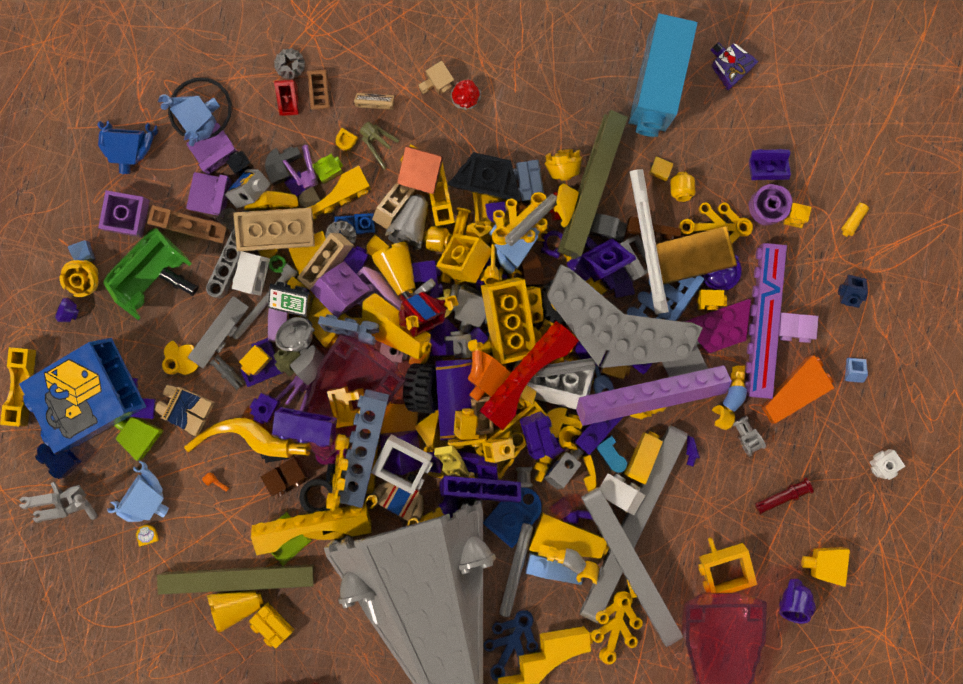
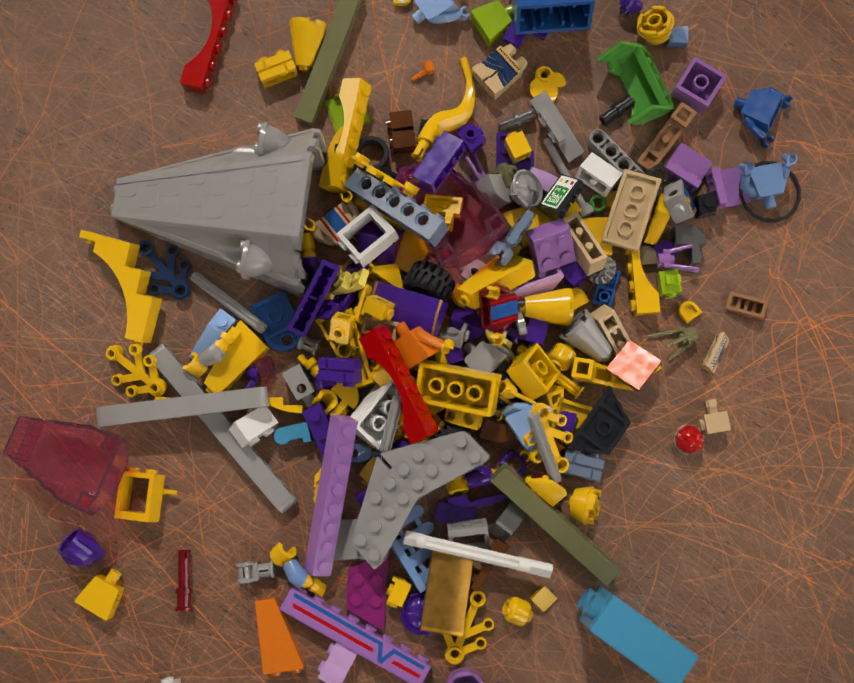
camera: 115 degrees right, 5 degrees down
light grey gear [274,48,305,79] -> none
red slope [274,80,299,116] -> none
dark purple slope [581,239,636,282] -> none
yellow slope [623,431,663,485] -> none
dark purple bar [686,435,700,467] -> none

